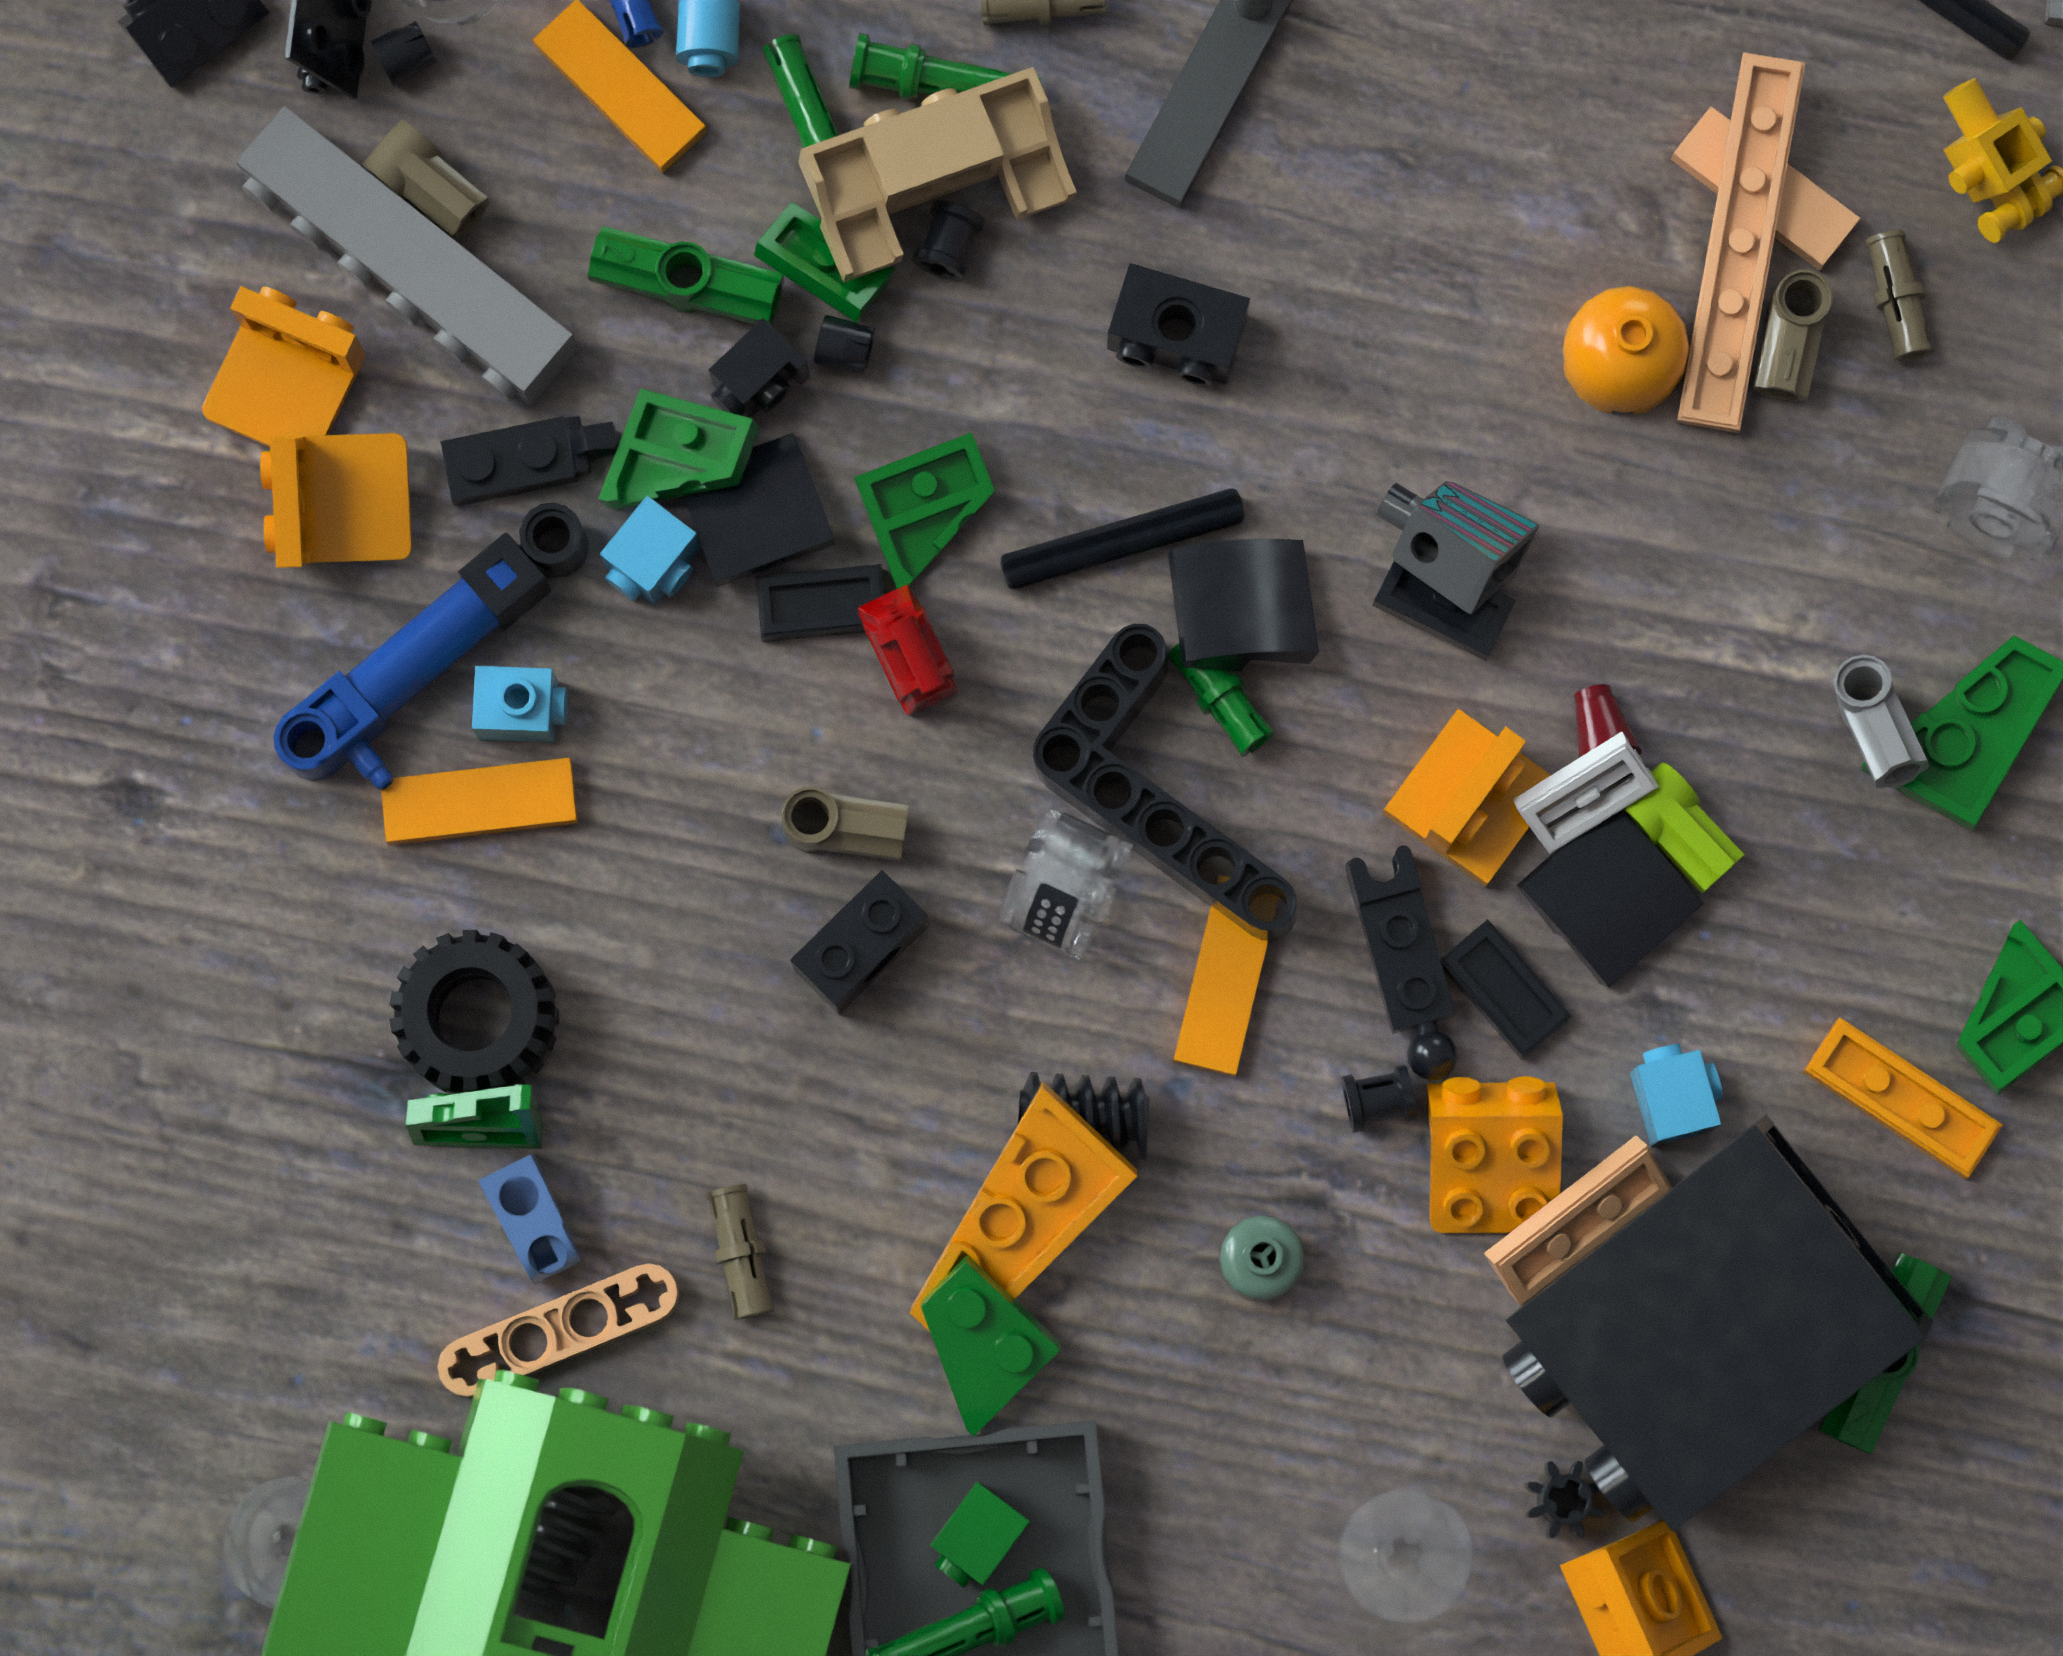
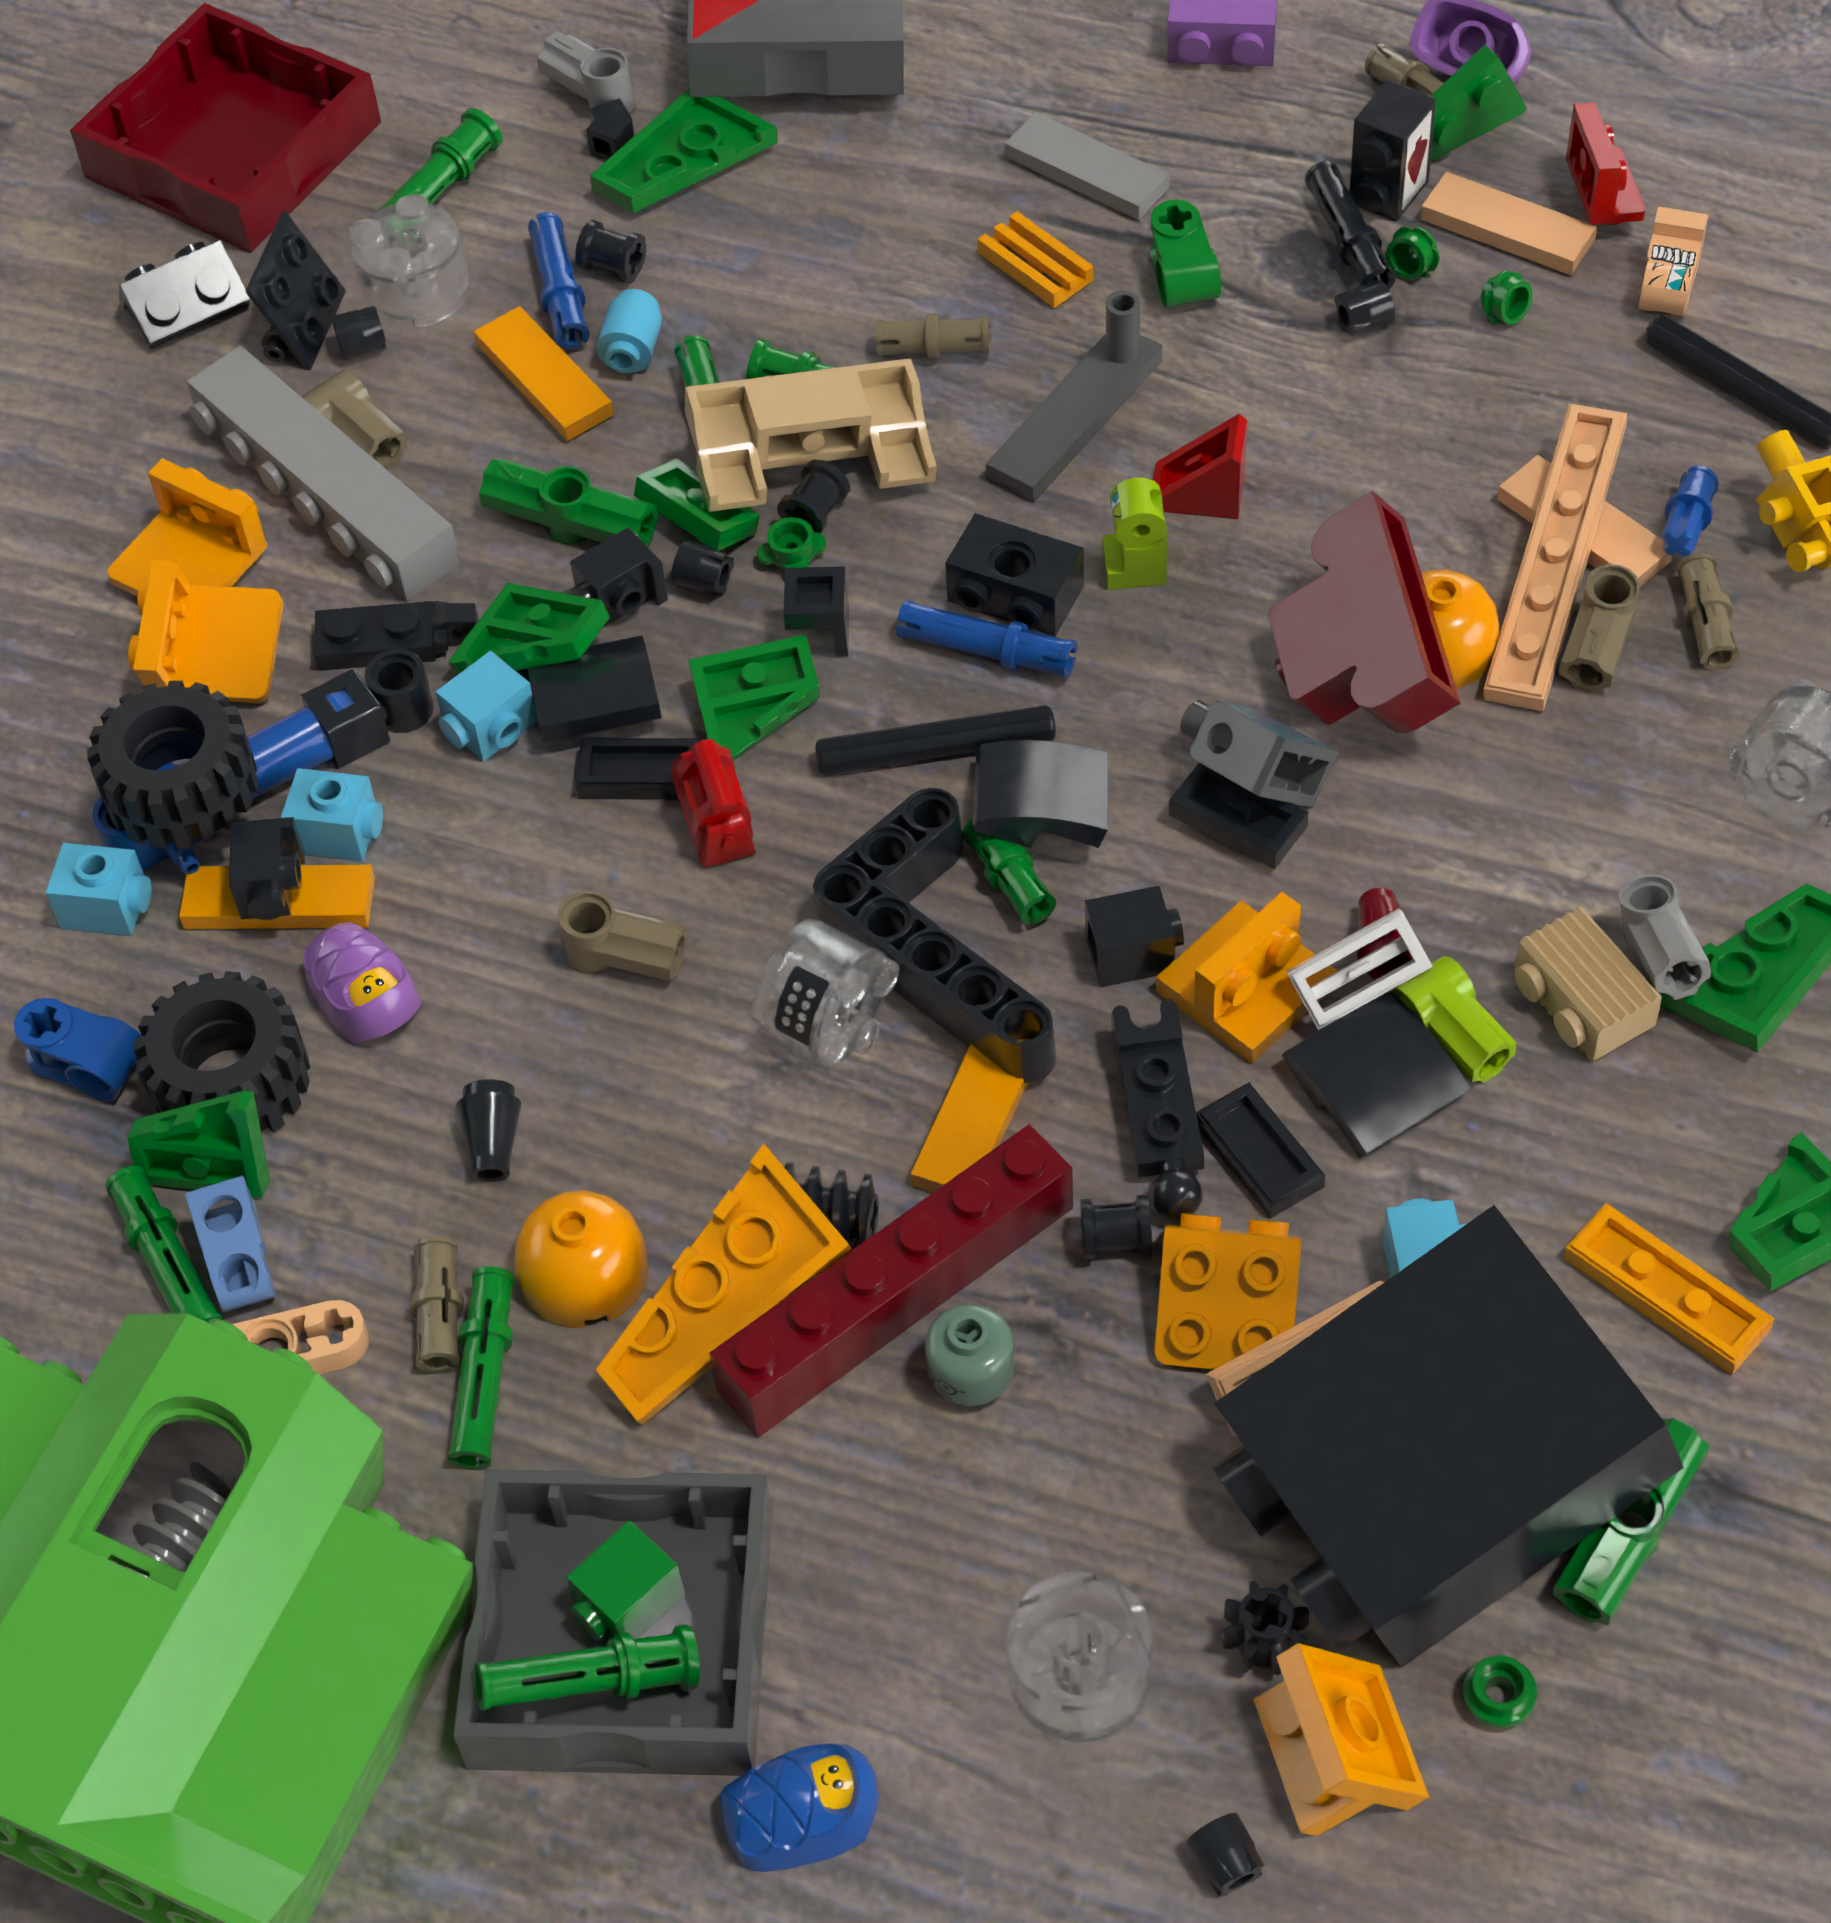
camera: 10 degrees right, 25 degrees down
black brick [790,870,930,1015] -> none
green wing [921,1255,1061,1437] -> none
none -> blue piece [14,998,142,1102]
none -> medium azure brick [45,843,152,936]
none -> black tyre [87,680,258,849]
none -> green pin [105,1166,223,1322]
none -> black brick [229,817,305,920]
none -> medium lavender piece [303,922,423,1046]
none -> green pin [447,1266,515,1470]
none -> black cone [456,1079,522,1181]
none -> light orange cylinder [515,1190,649,1328]
none -> dark red brick [709,1124,1073,1438]
none -> green plate [757,517,826,570]
none -> black panel [783,566,849,656]
none -> blue pin [896,600,1078,678]
none -> black brick [1085,885,1184,987]
none -> lime leg [1102,477,1167,590]
none -> red slope [1153,414,1247,519]
none -> brick [1268,491,1461,733]
none -> green plate [1463,1655,1537,1728]
none -> tan brick [1514,907,1662,1061]
none -> blue axle [1662,466,1719,557]

